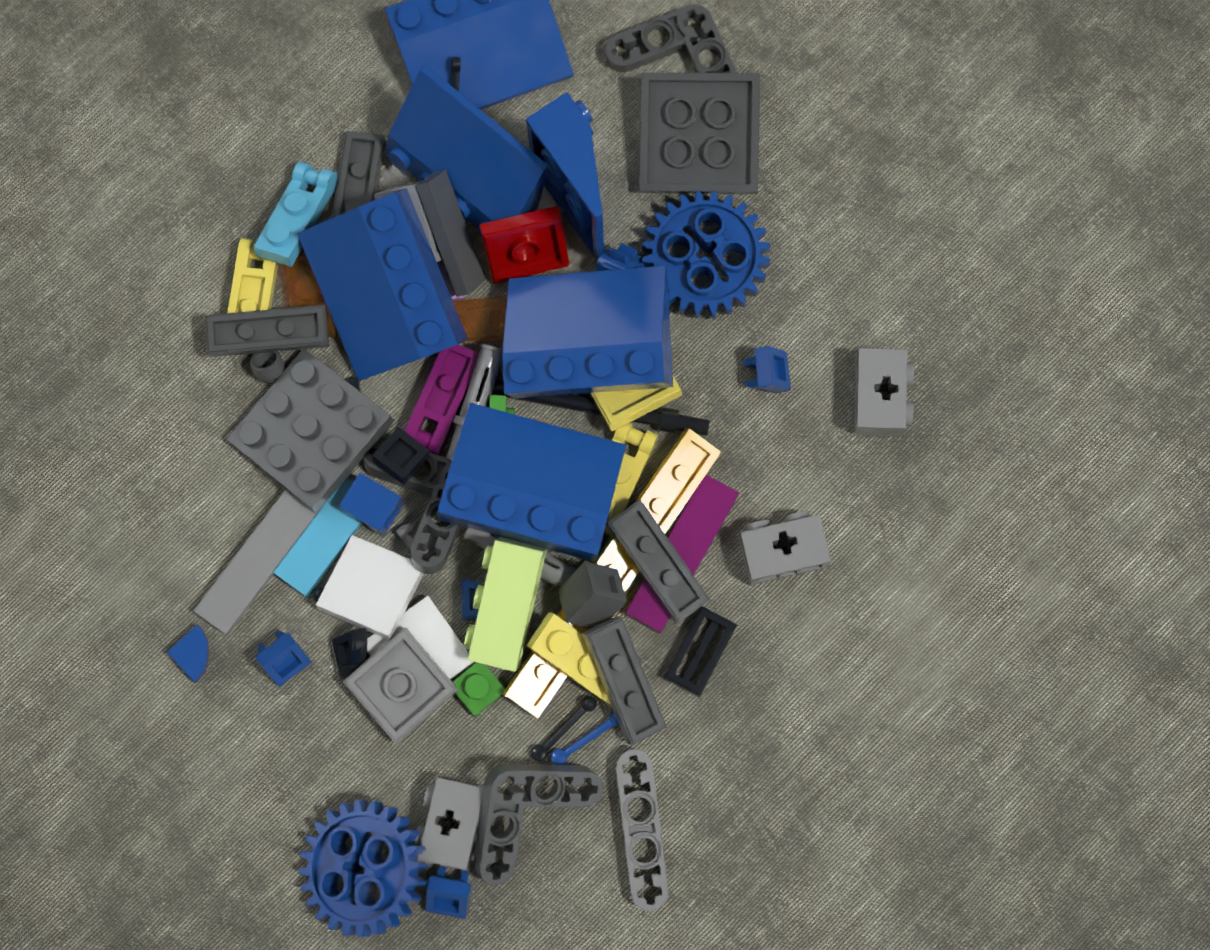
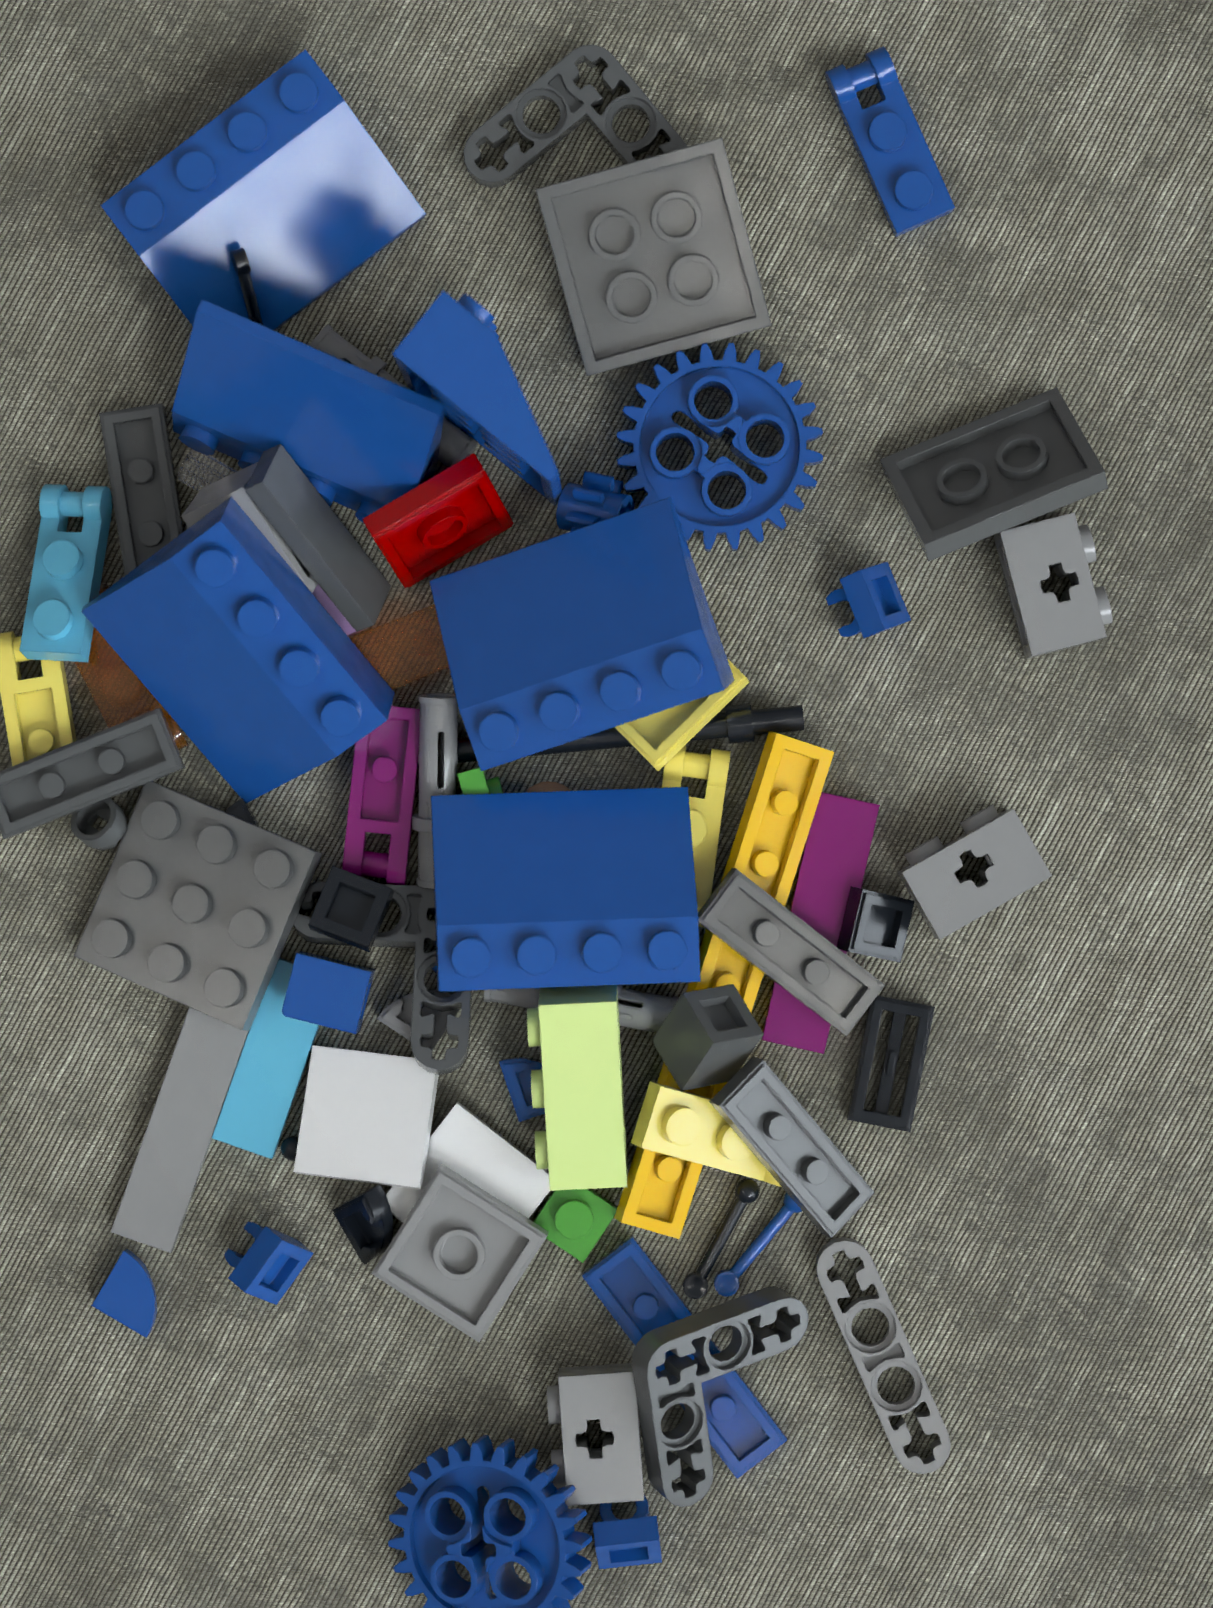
camera: 20 degrees left, 10 degrees up
none -> blue tile [582,1235,787,1479]
none -> blue plate [824,46,955,237]
none -> black tile [837,886,915,963]
none -> dark grey plate [880,387,1108,561]

